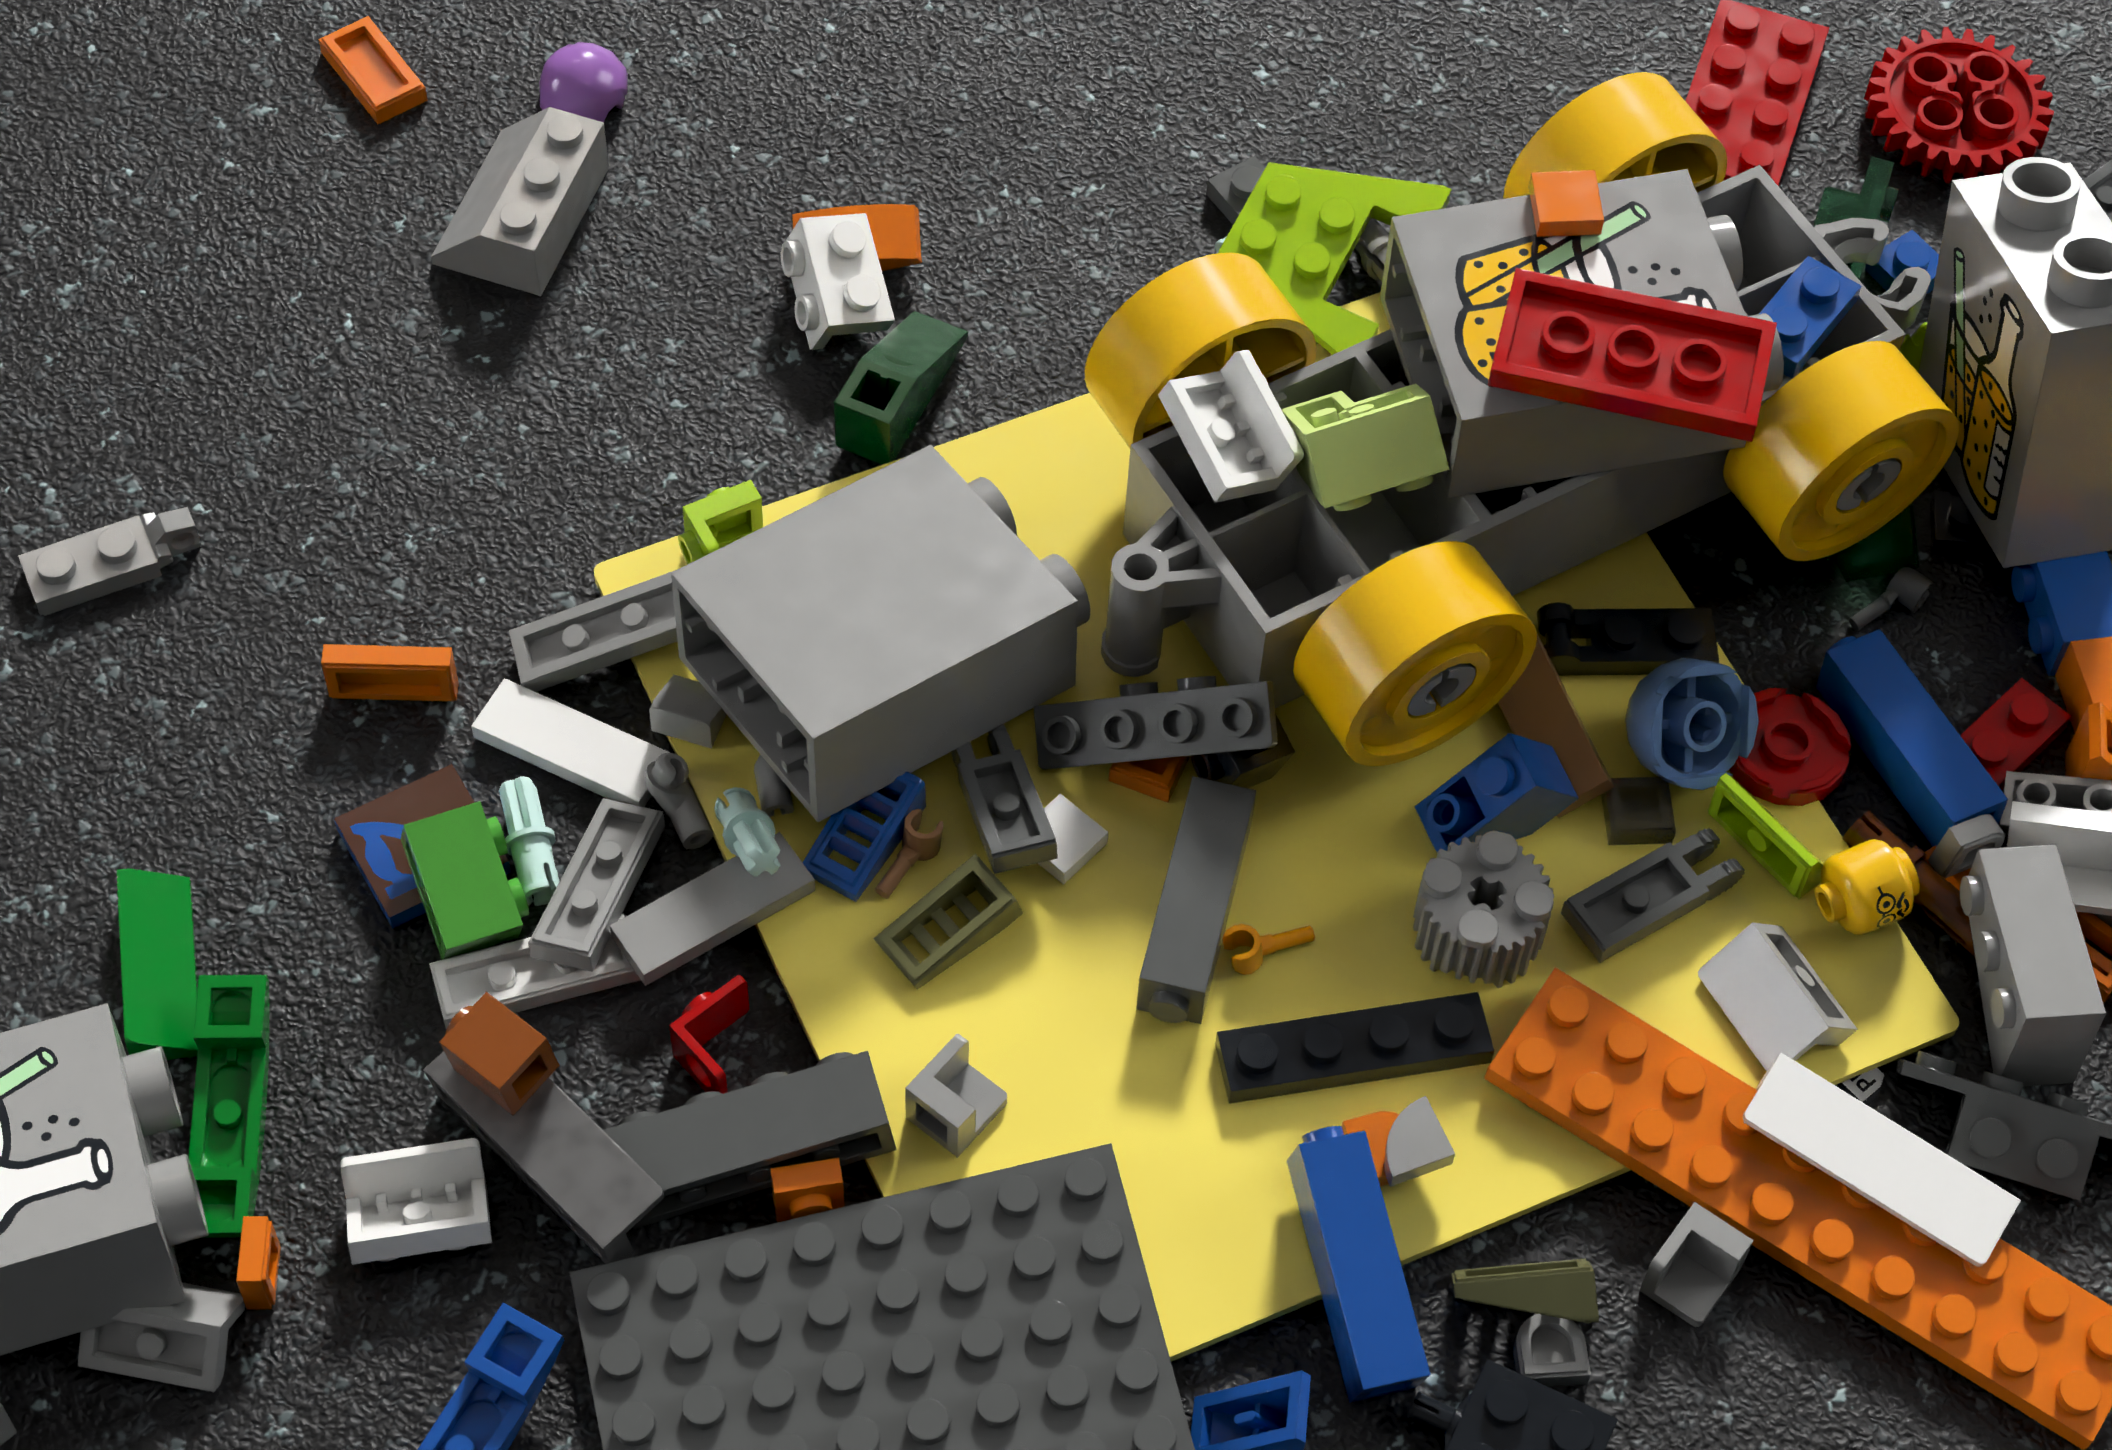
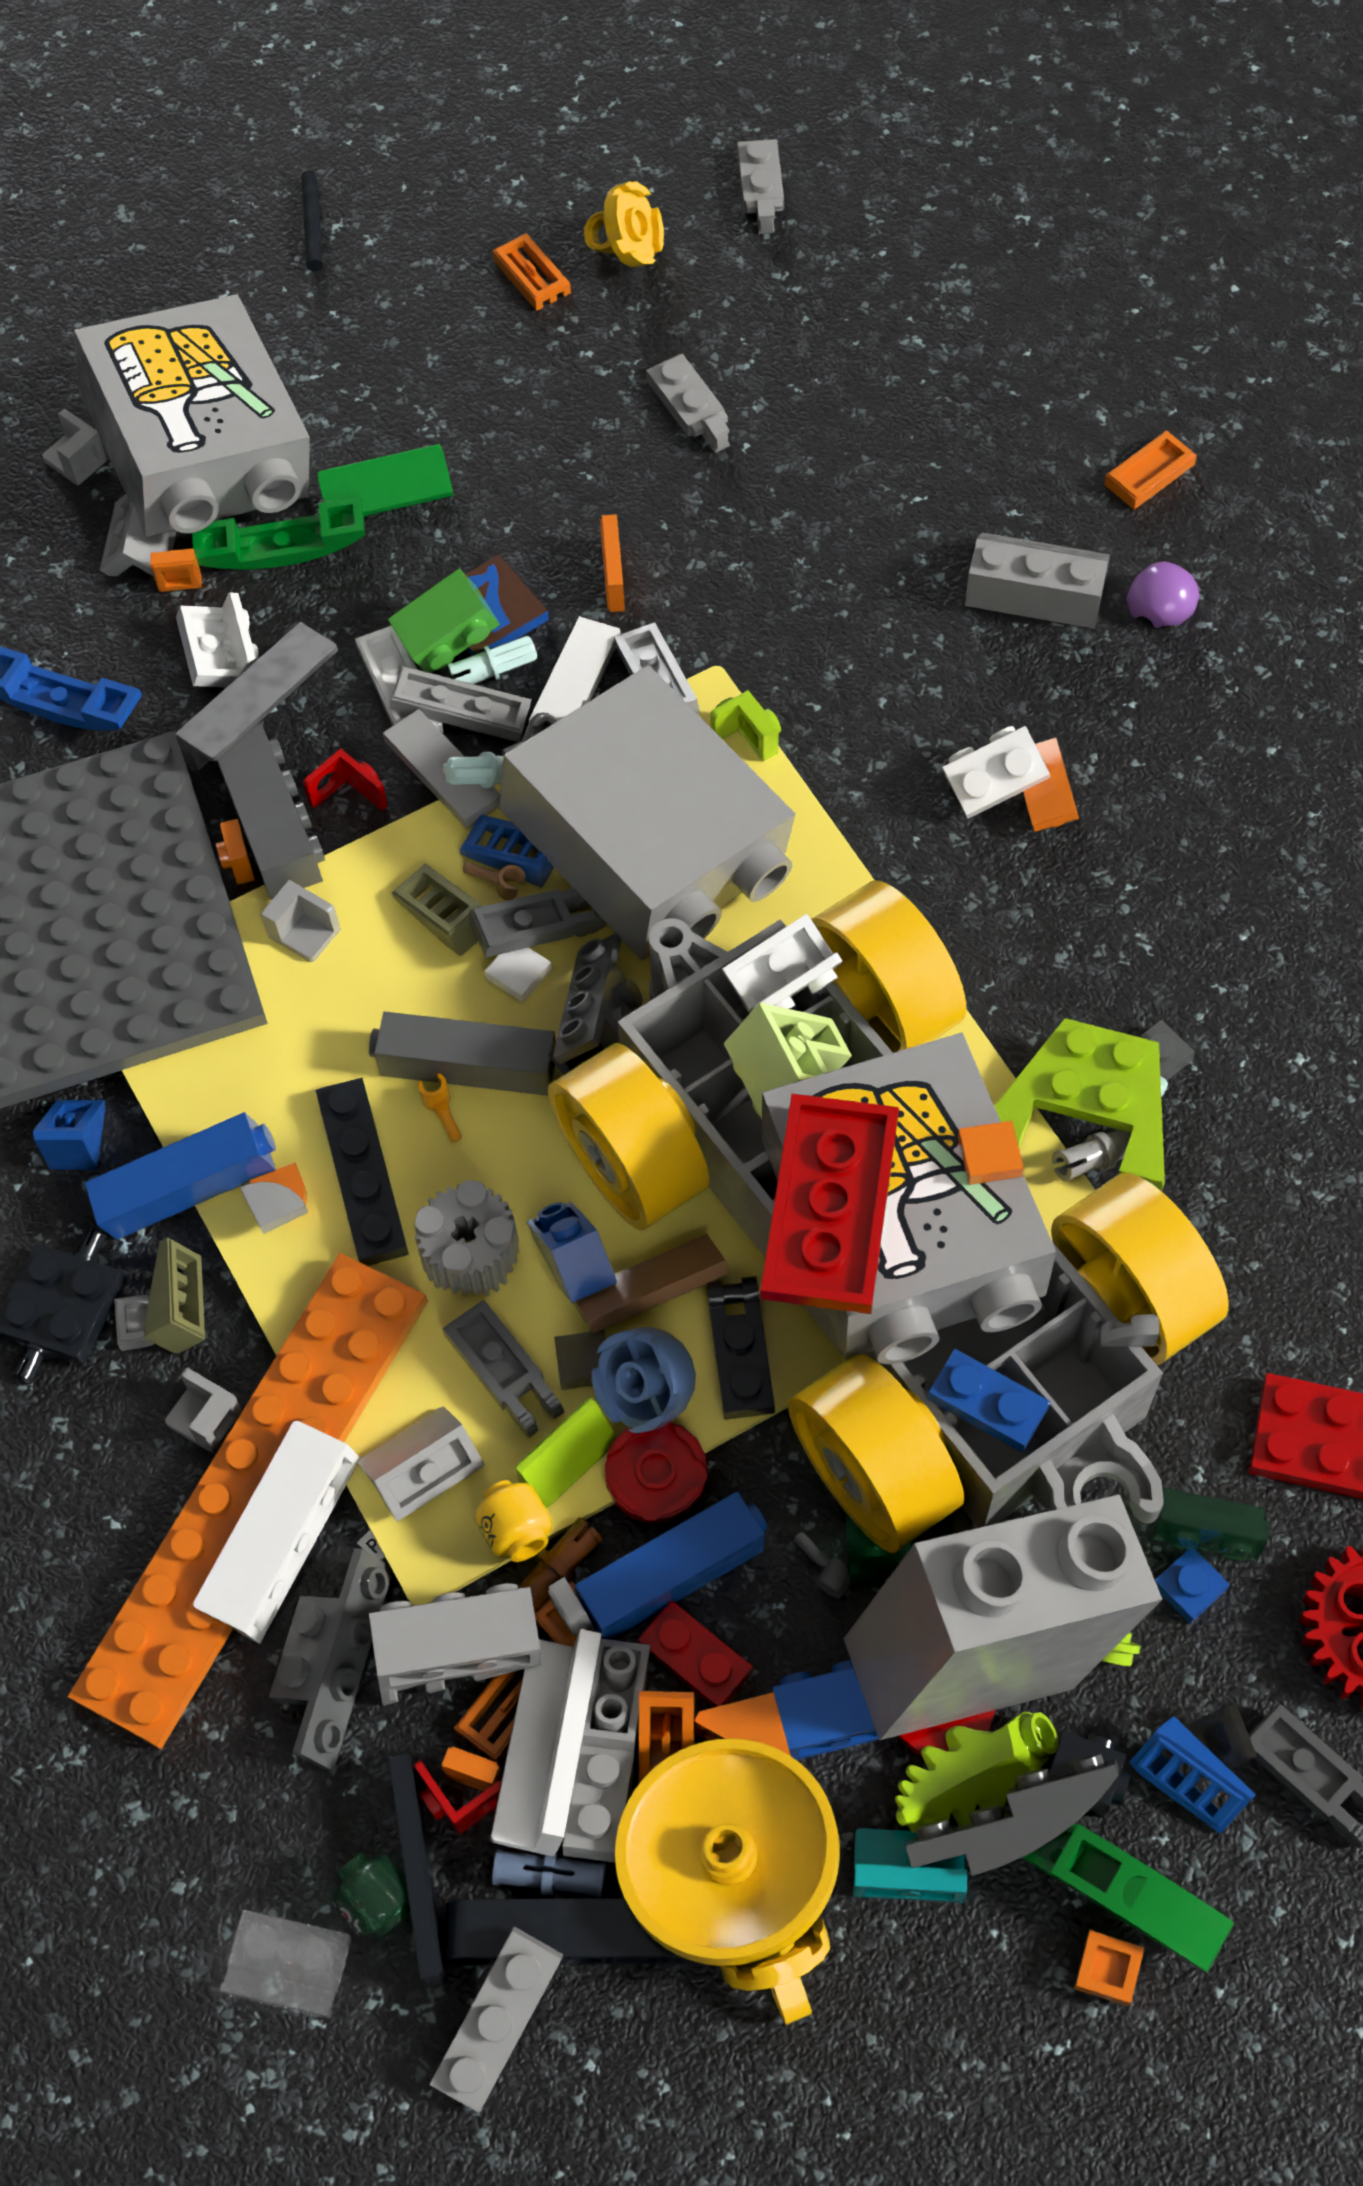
camera: 90 degrees right, 5 degrees up
dark orange brick [439,991,560,1116] -> none
dark green slope [834,311,968,464] -> none
none -> light grey tile [1100,1314,1159,1347]

